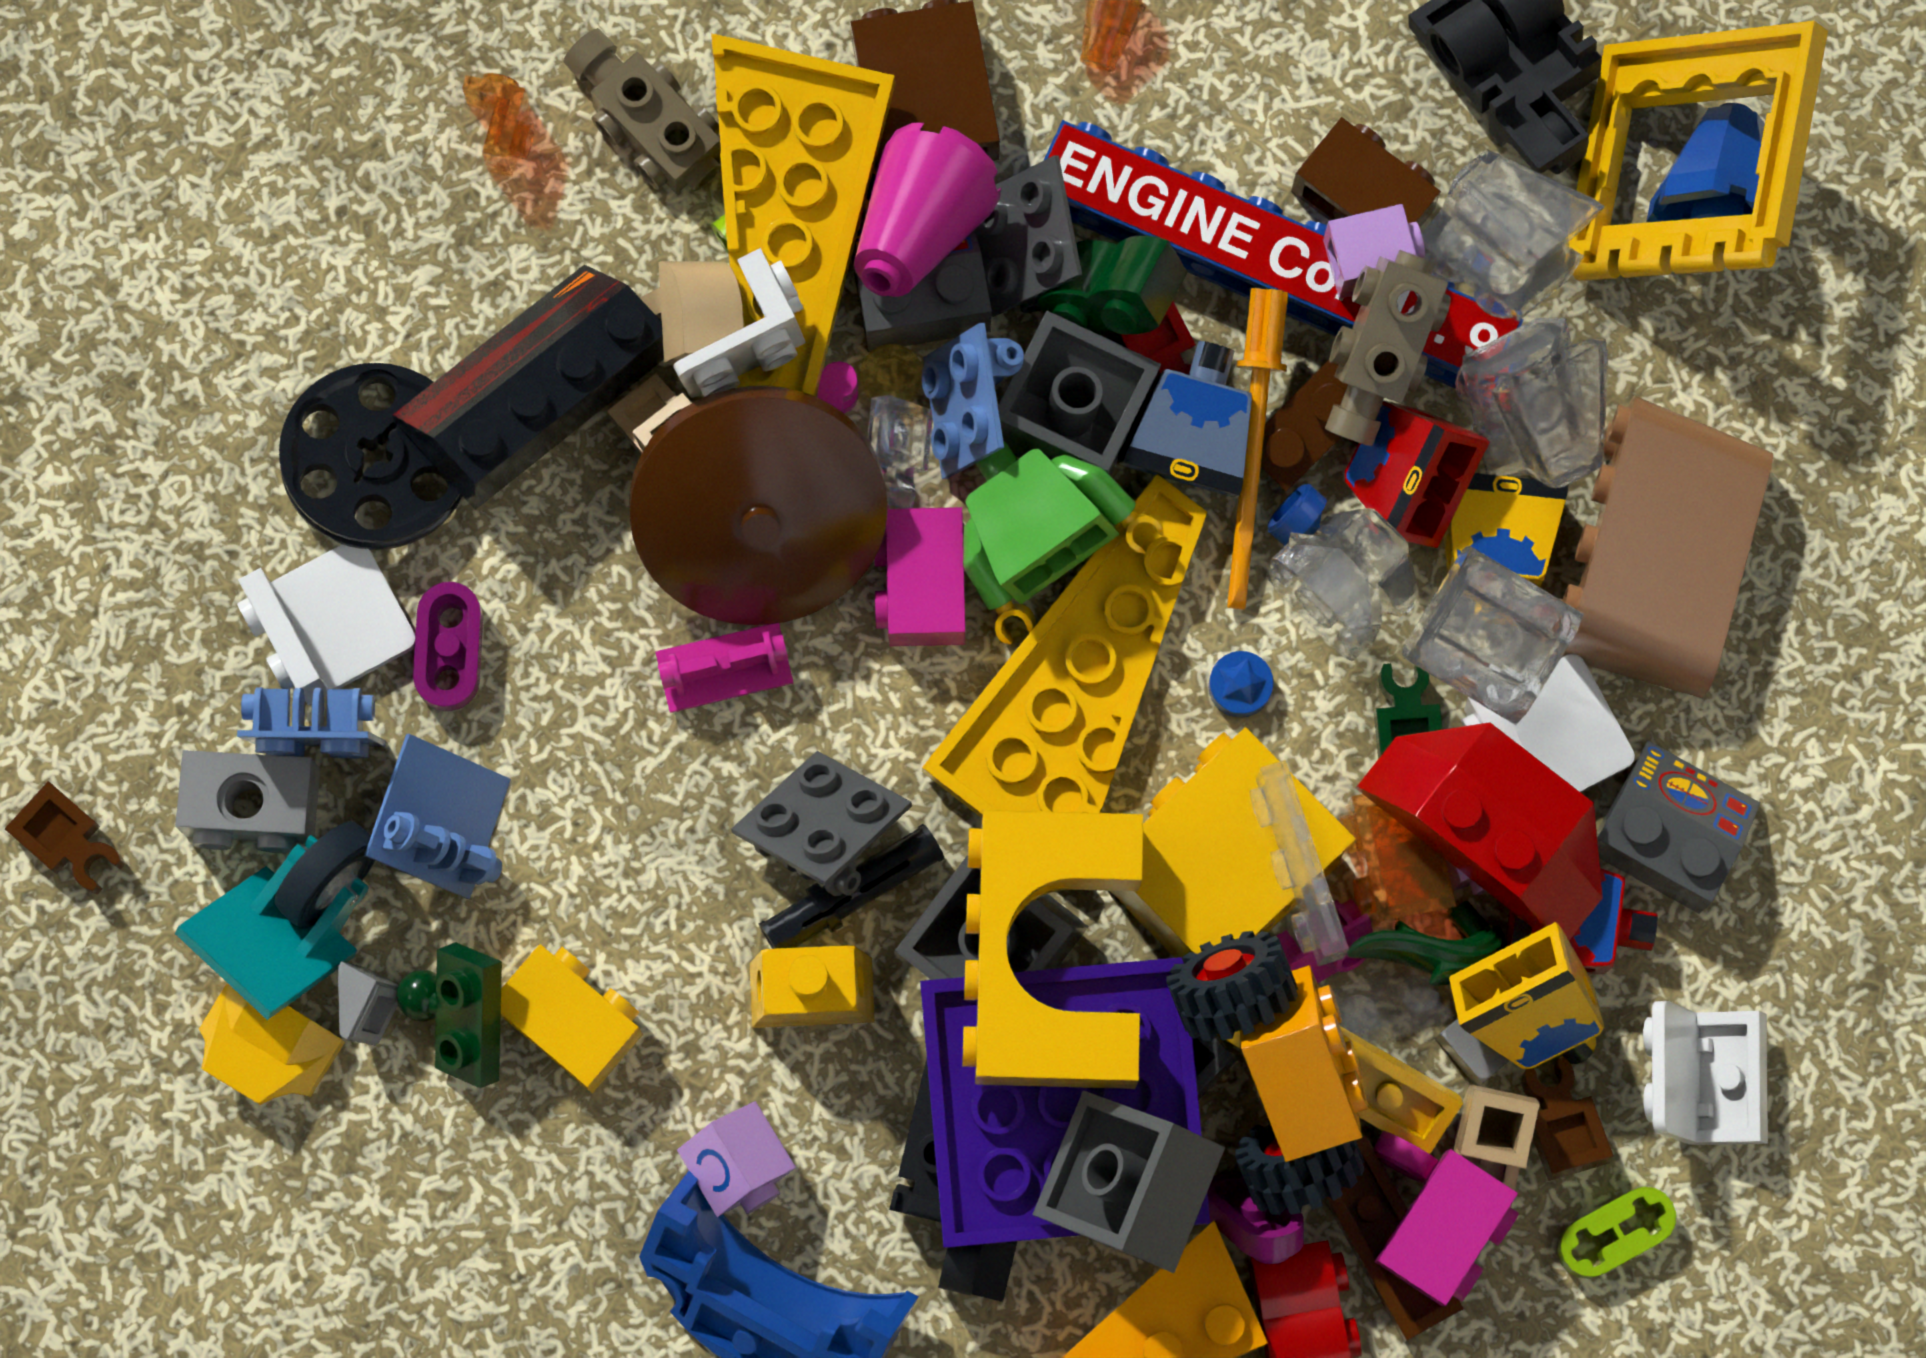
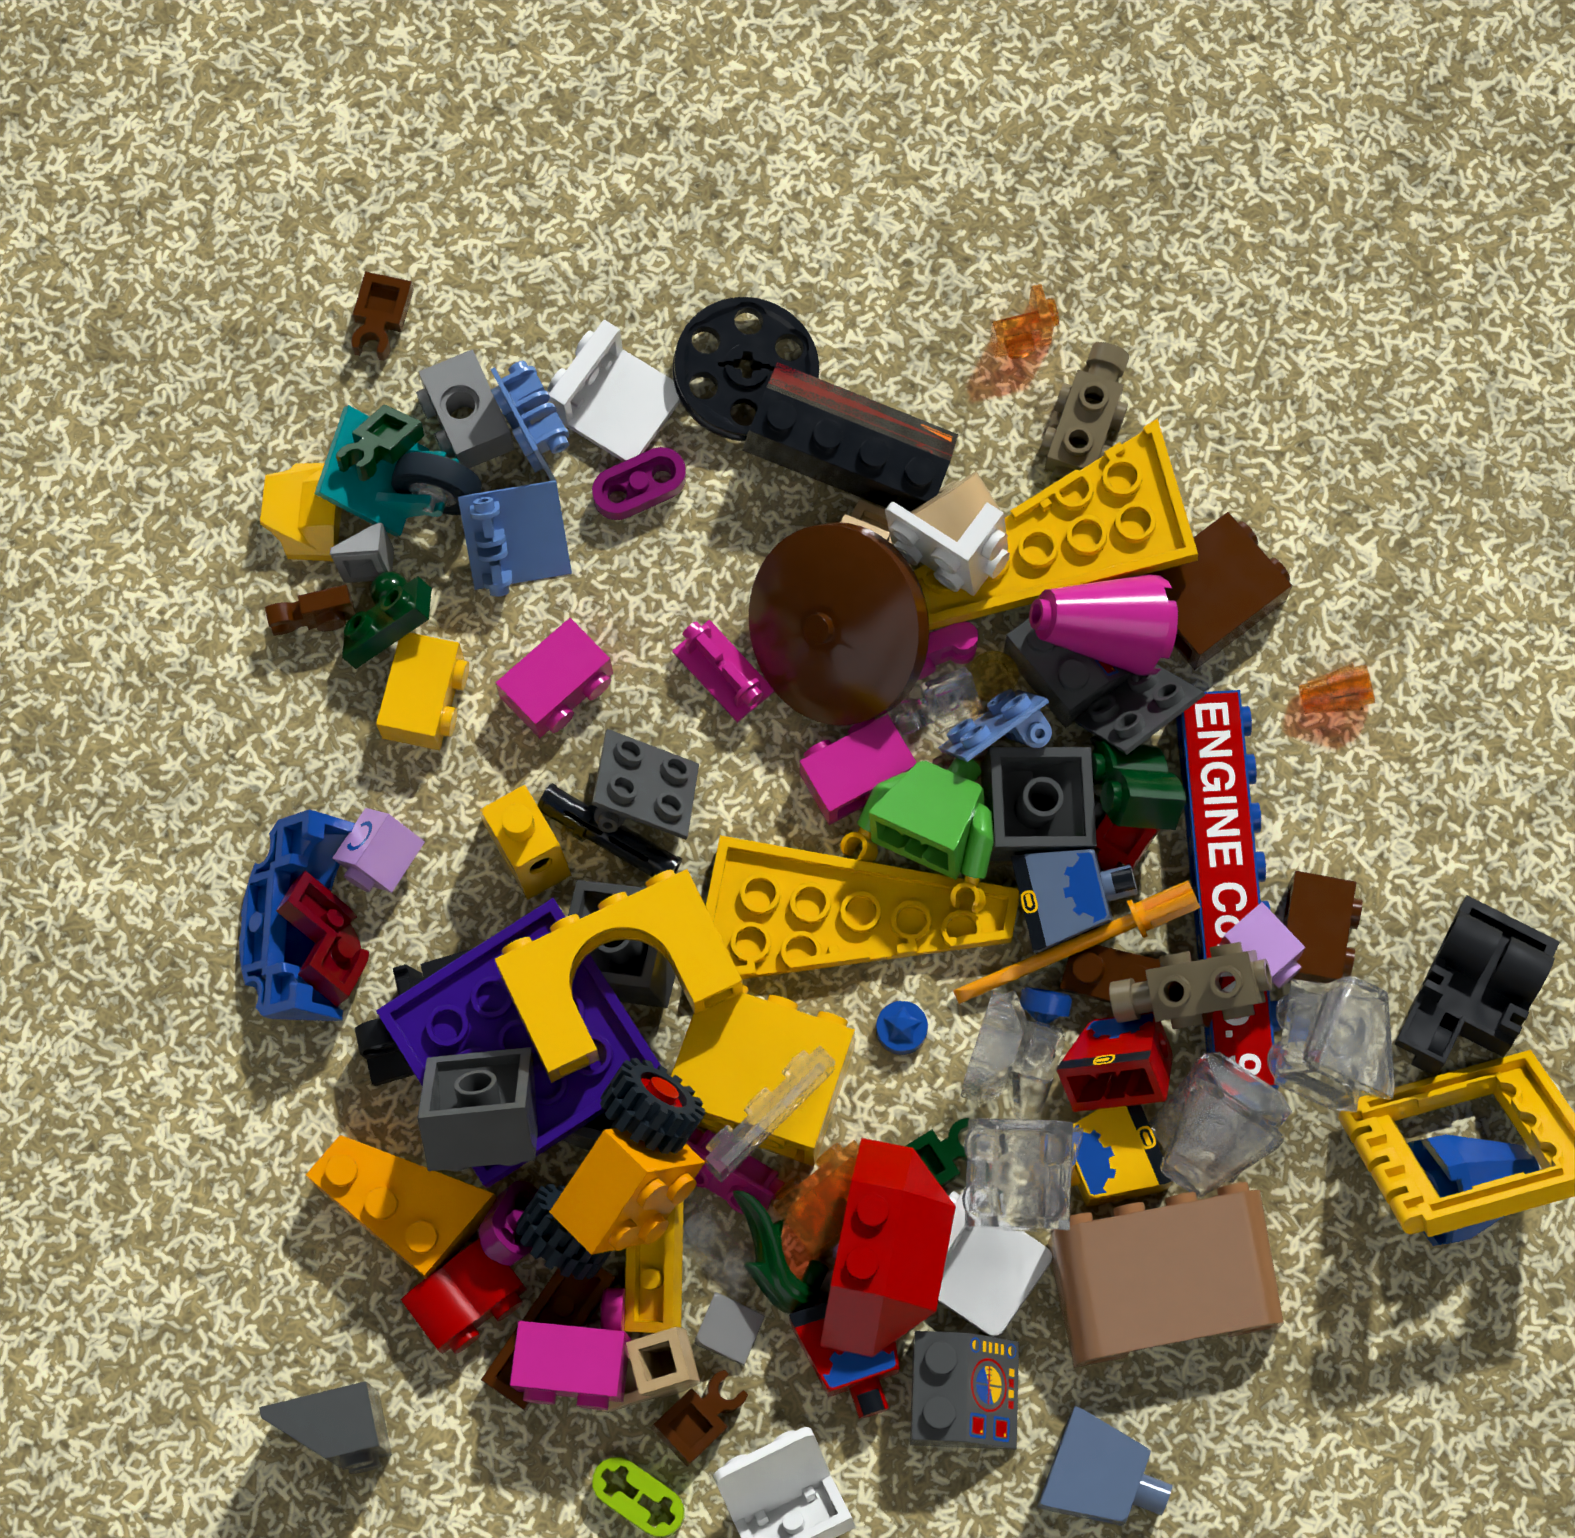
camera: 65 degrees right, 5 degrees down
yellow torso [1449,922,1604,1069] -> none
none -> reddish brown plate [265,584,356,636]
none -> dark red plate [276,870,369,1007]
none -> dark green plate [336,404,424,482]
none -> dark pink brick [495,618,613,739]
none -> sand blue torso [1037,1406,1173,1526]

